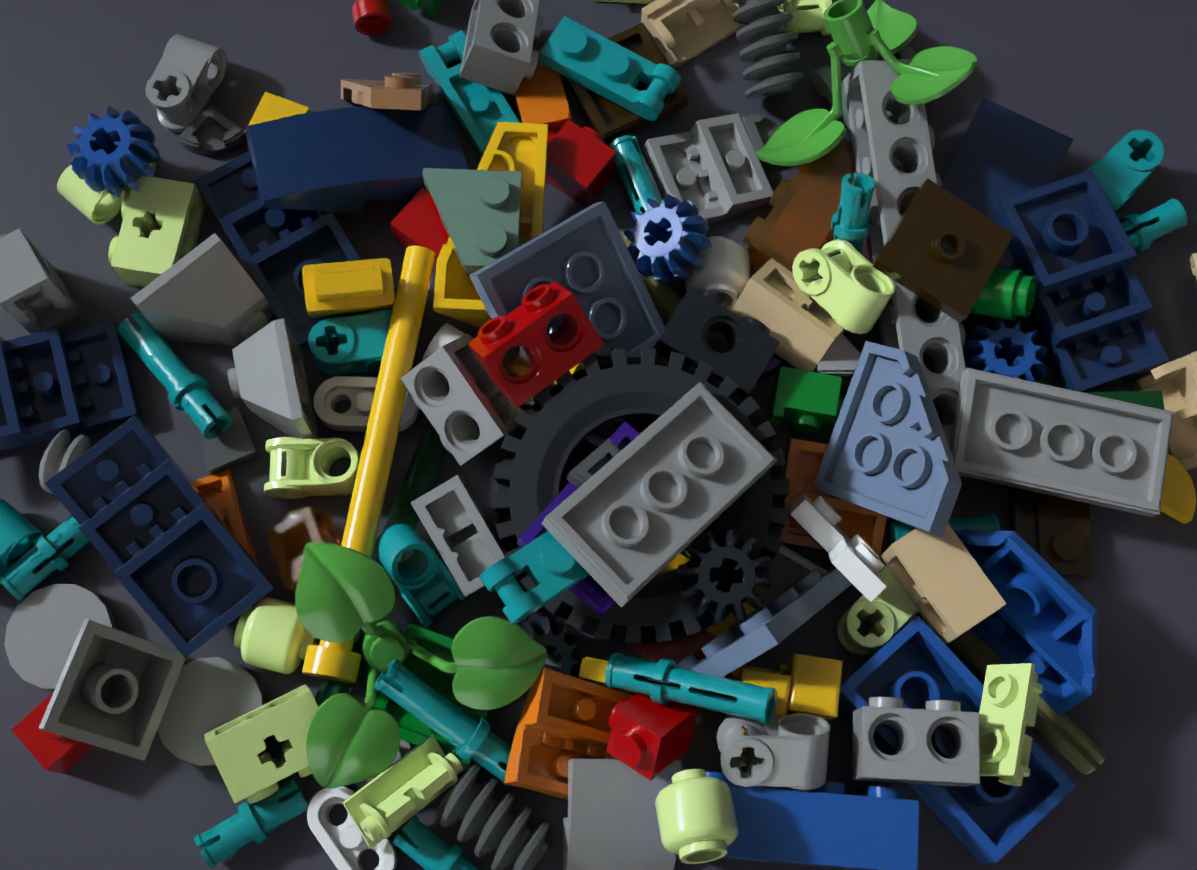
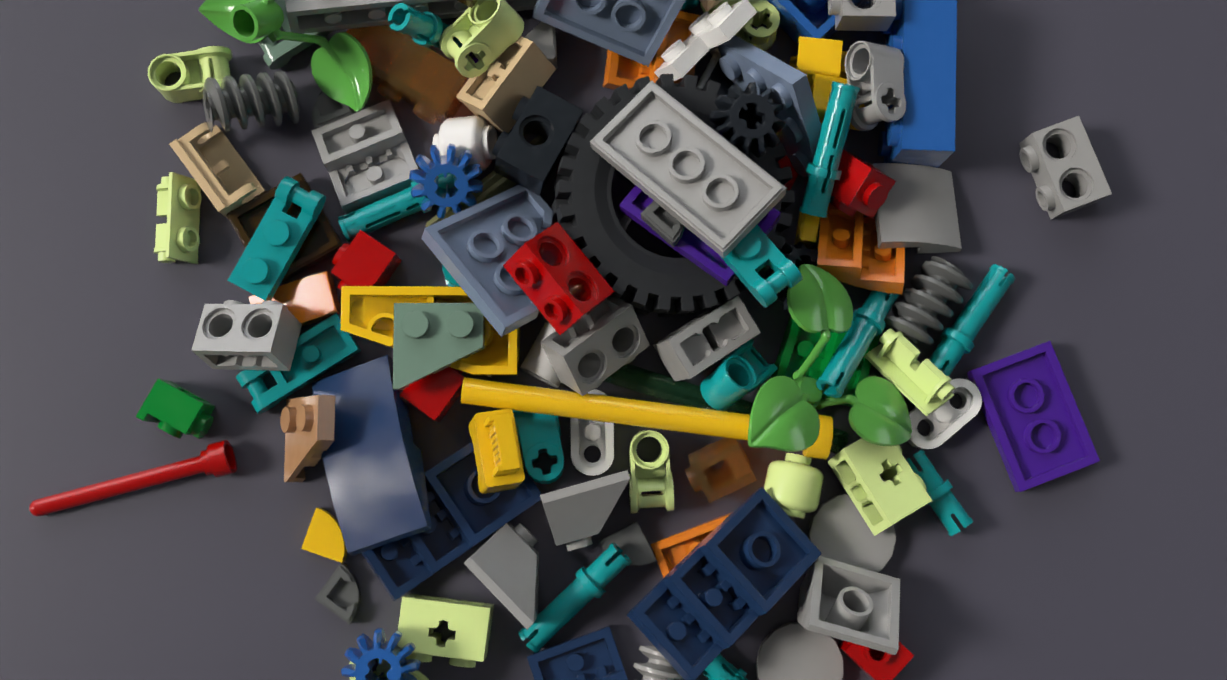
camera: 95 degrees left, 10 degrees up
light grey piece [145,34,227,133] -> none
yellowish green head [655,769,738,864] -> none
green brick [768,366,846,434] -> none

